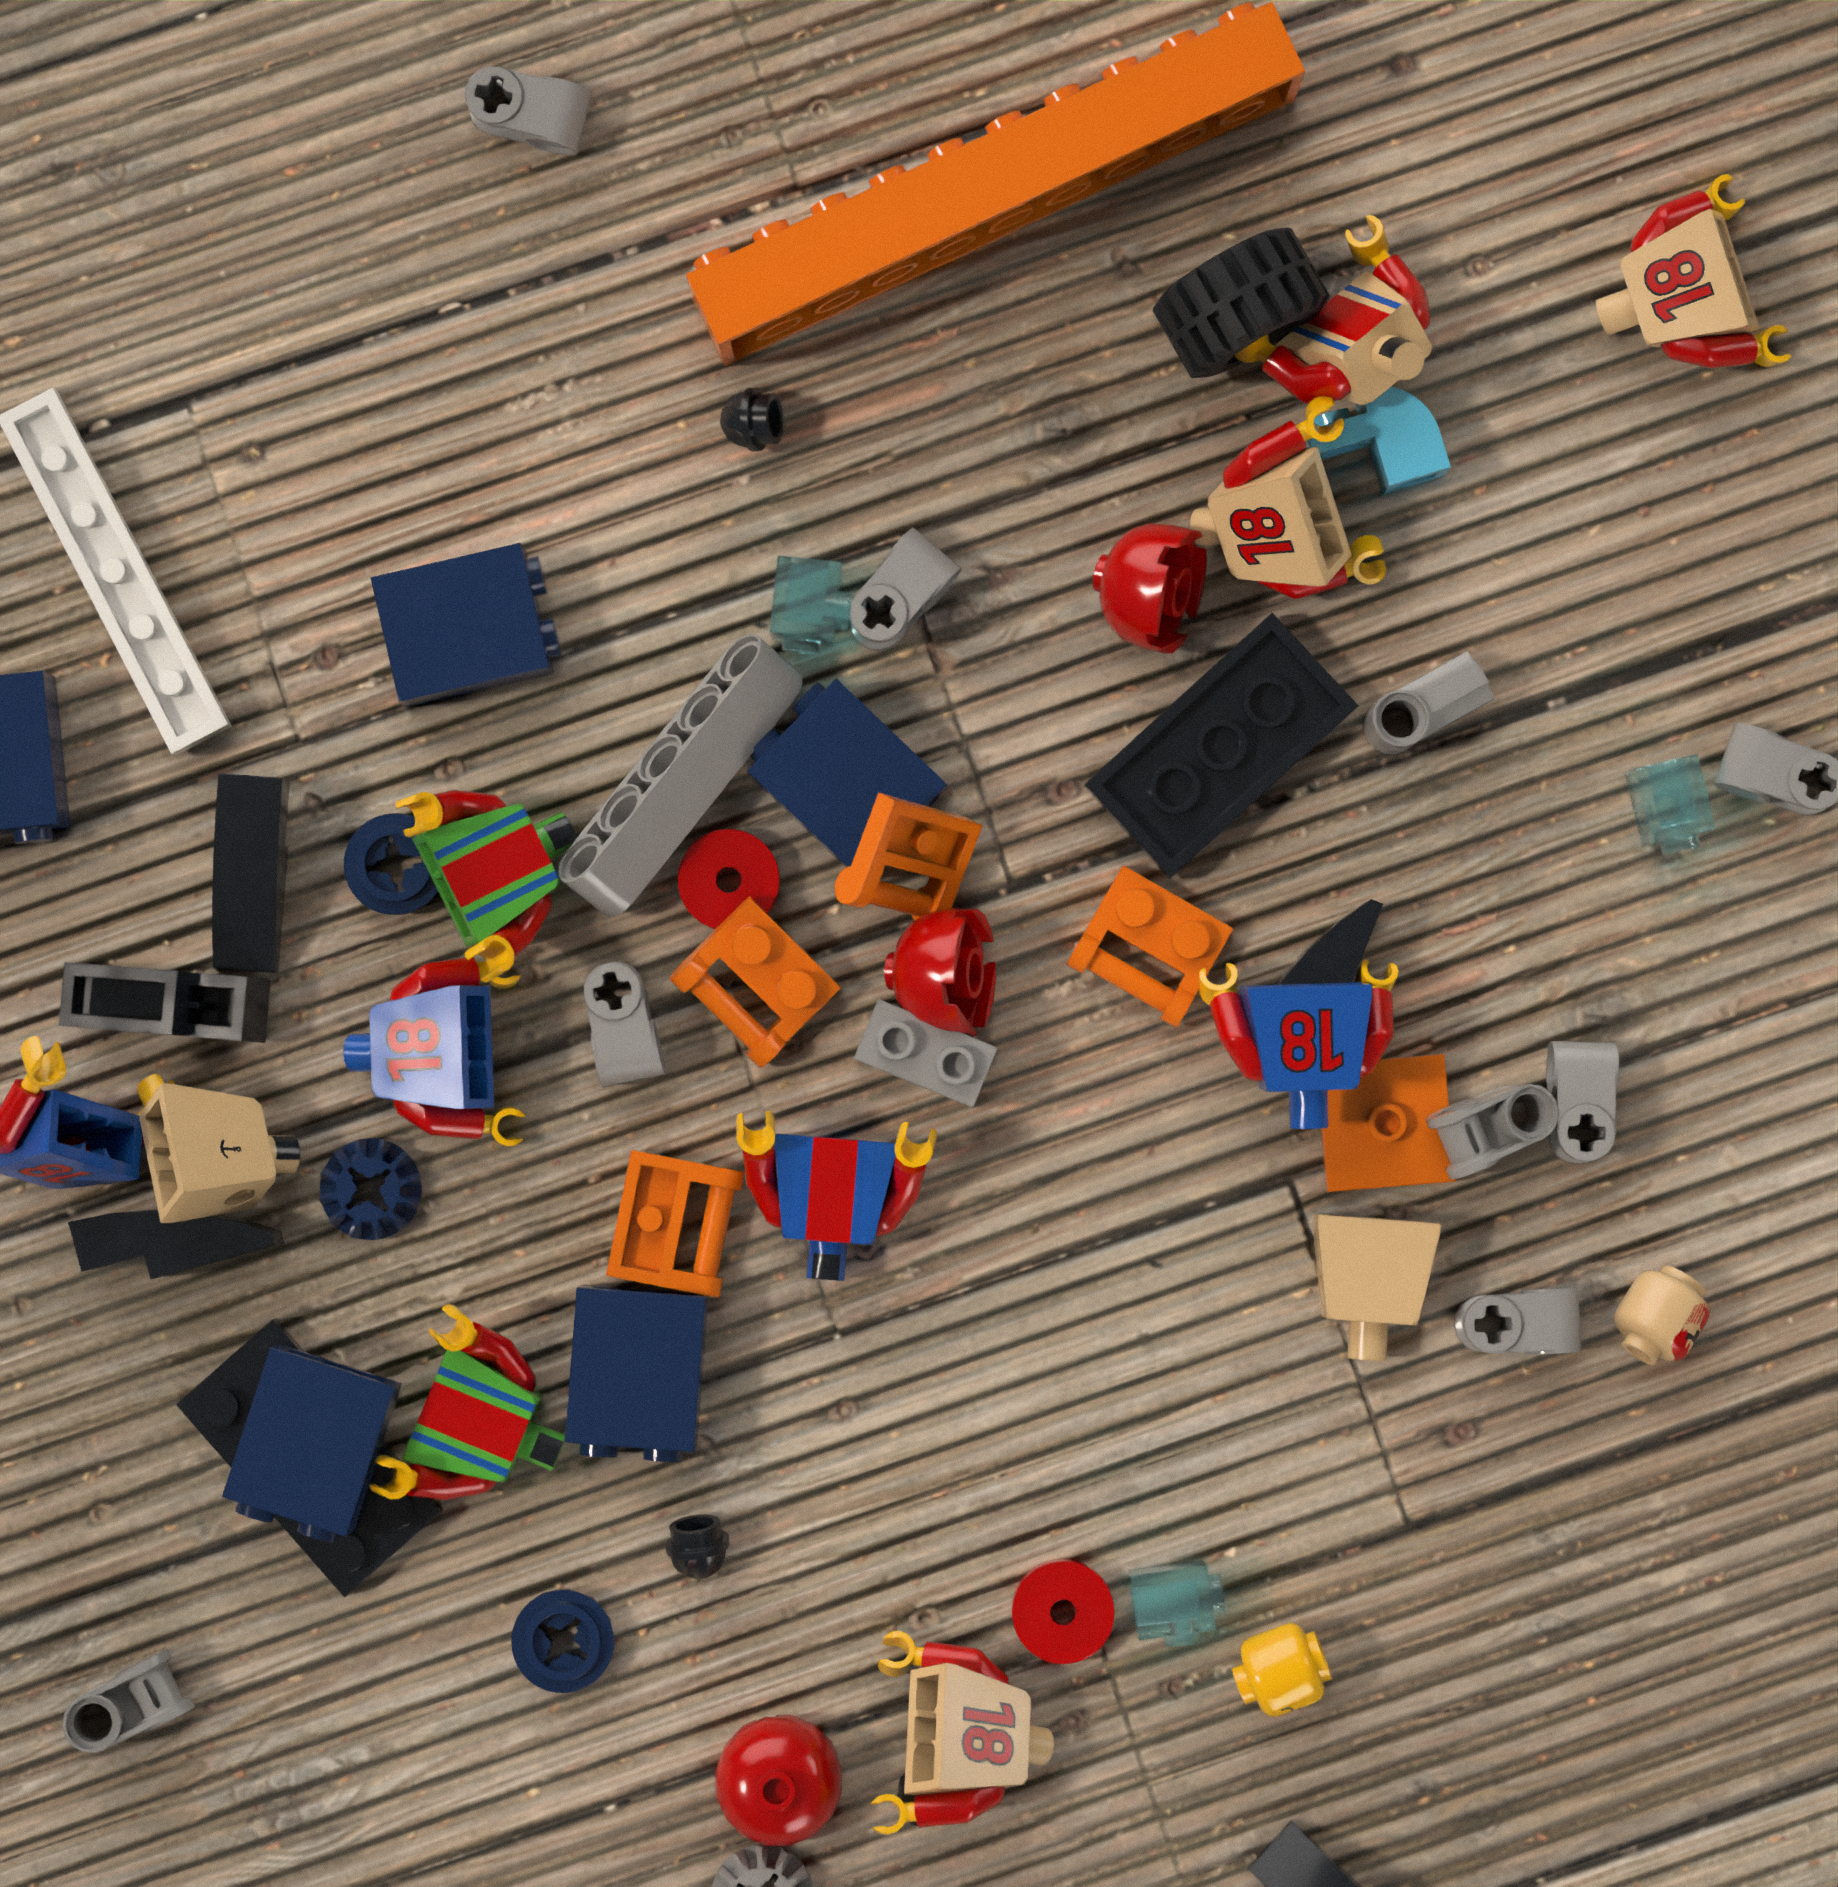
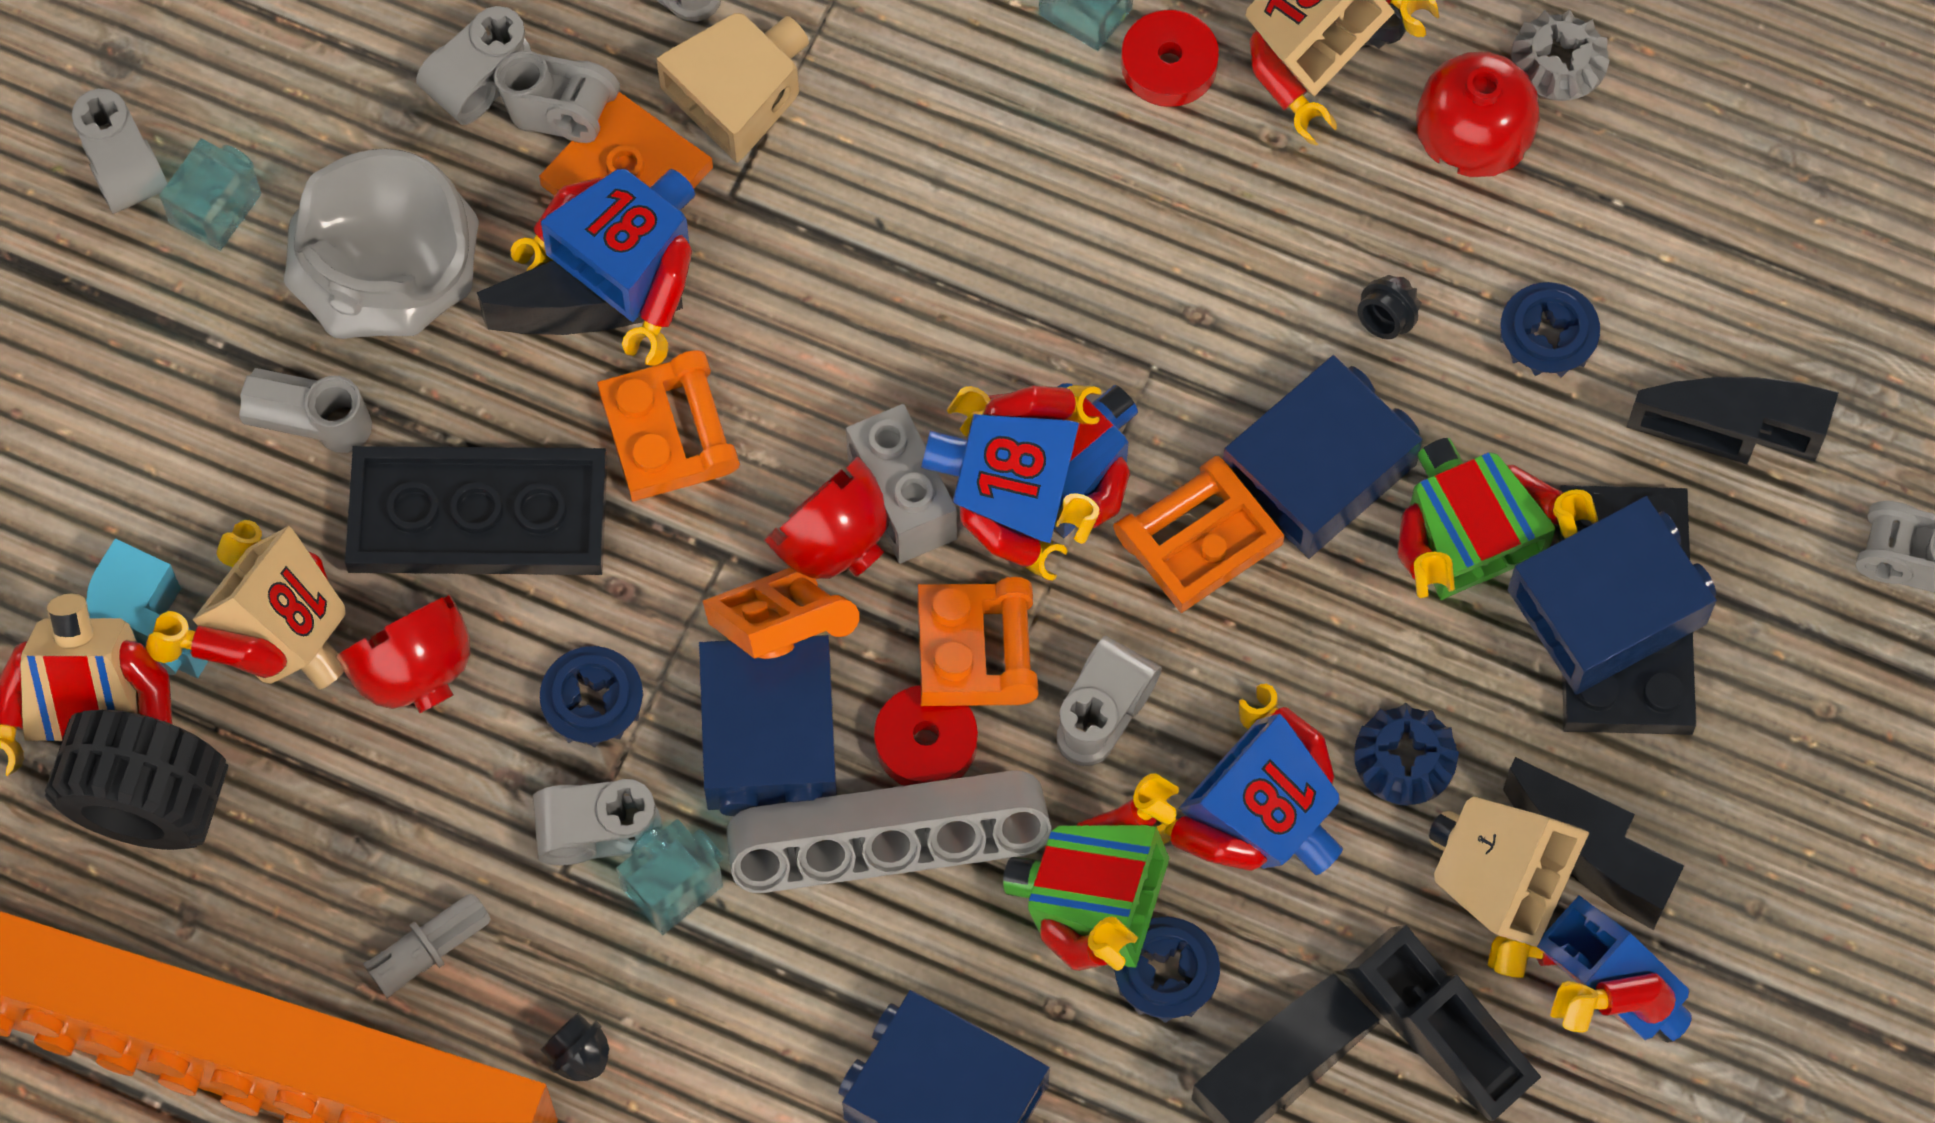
camera: 140 degrees left, 20 degrees down
none -> light grey piece [284,148,479,339]
none -> light grey axle [363,894,491,999]
none -> dark blue gear [540,646,644,748]
none -> torso [921,385,1101,581]
none -> black slope [1627,377,1839,465]

